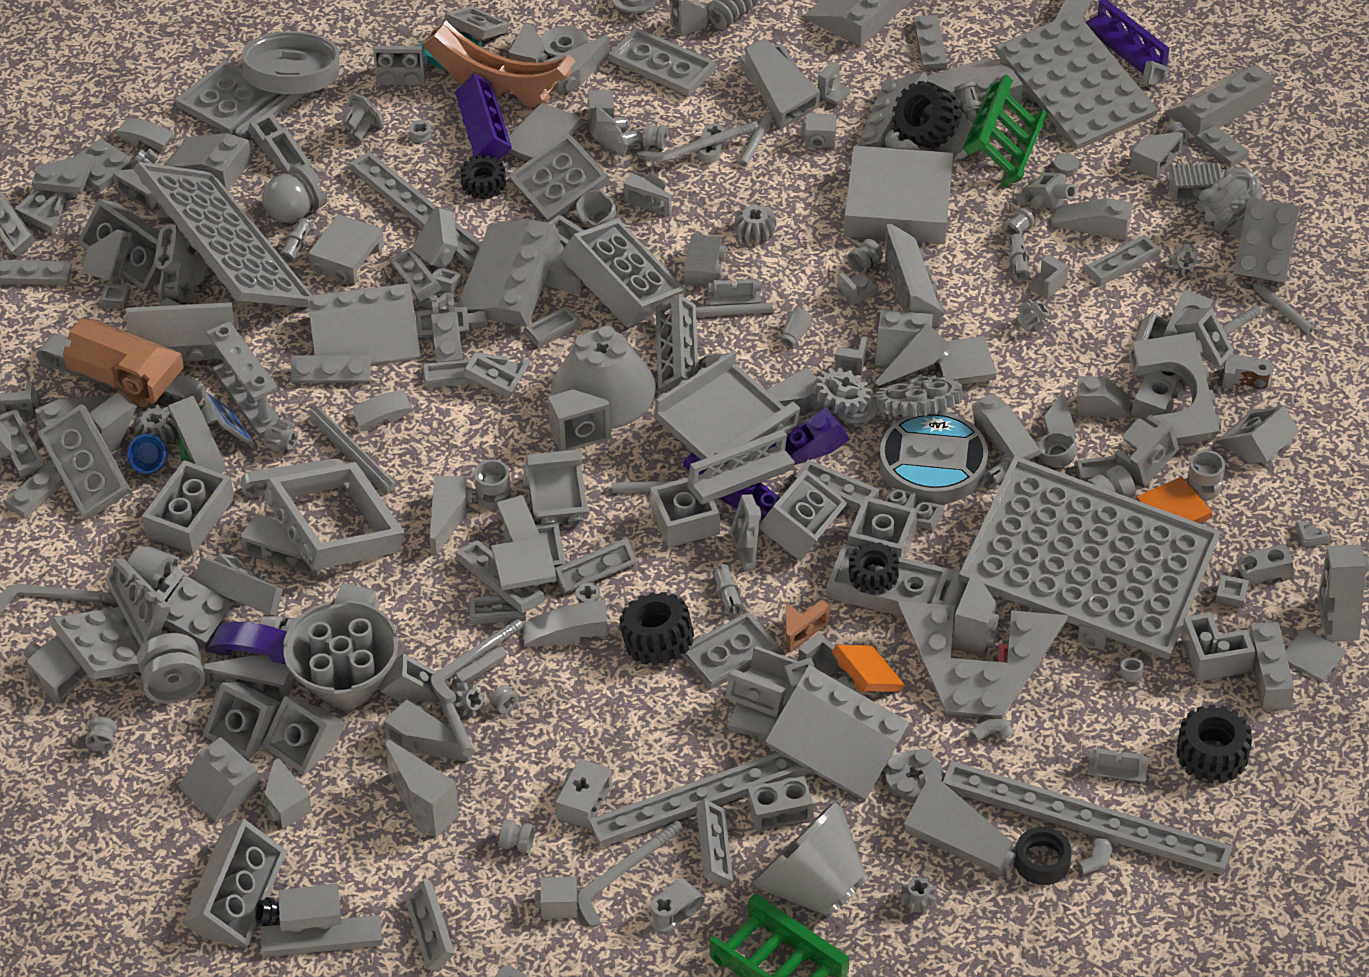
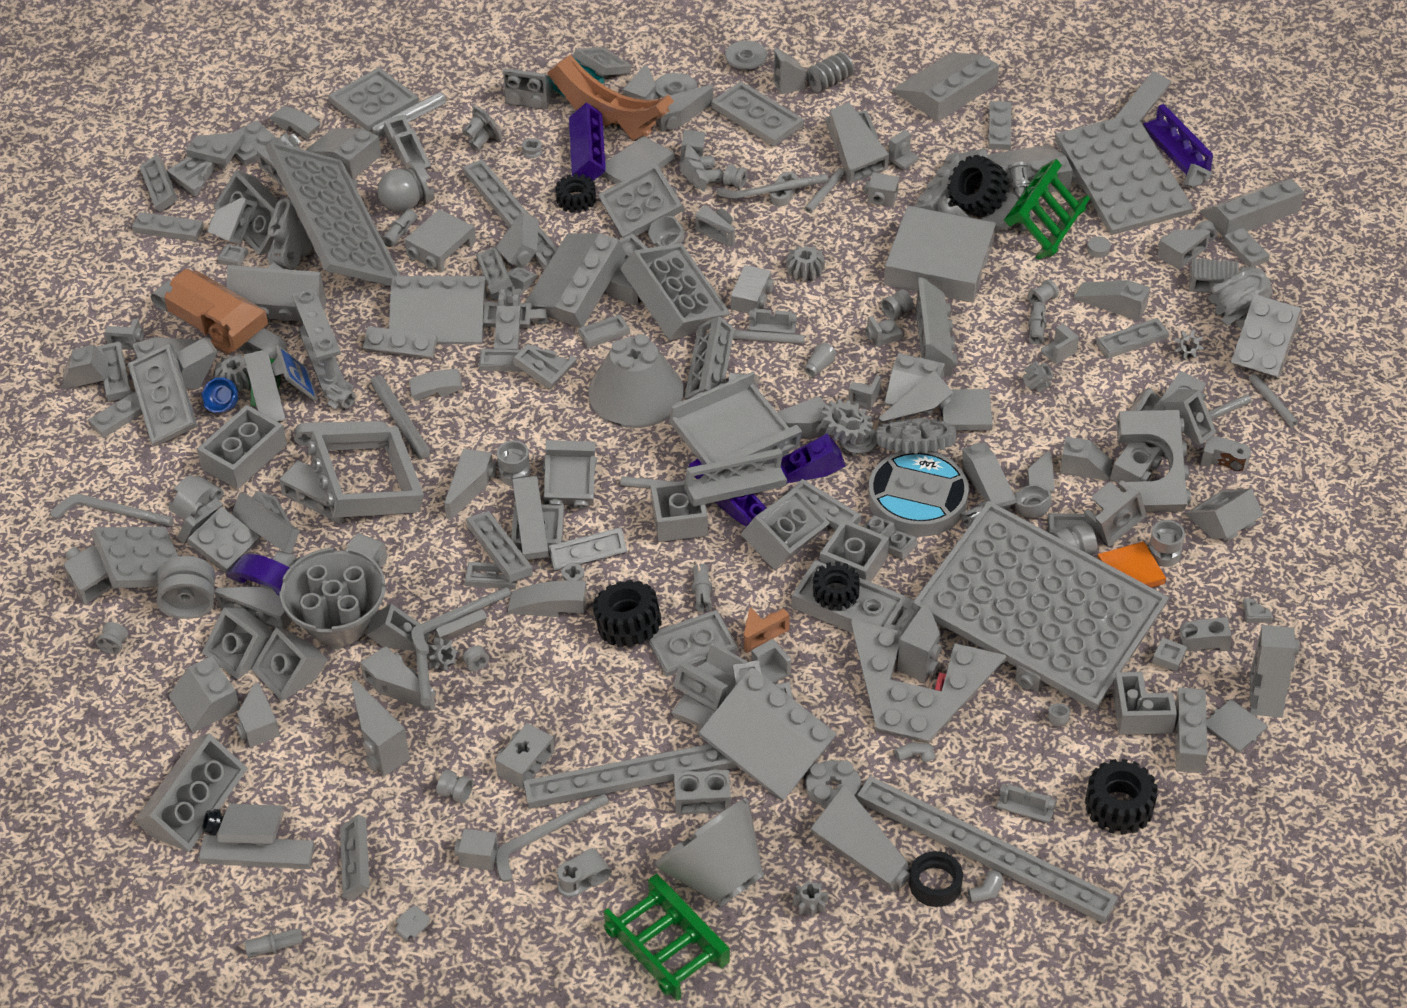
camera: 10 degrees right, 0 degrees up
light grey wing [105,558,171,647] -> none
light grey brick [242,31,340,94] -> none
light grey slope [491,536,557,590] -> none
light grey slope [548,389,611,451] -> none
light grey plate [696,799,733,886] -> none
light grey wing [729,495,761,571] -> none
orange tile [832,644,904,693] -> none
light grey piece [1016,173,1077,209] -> none

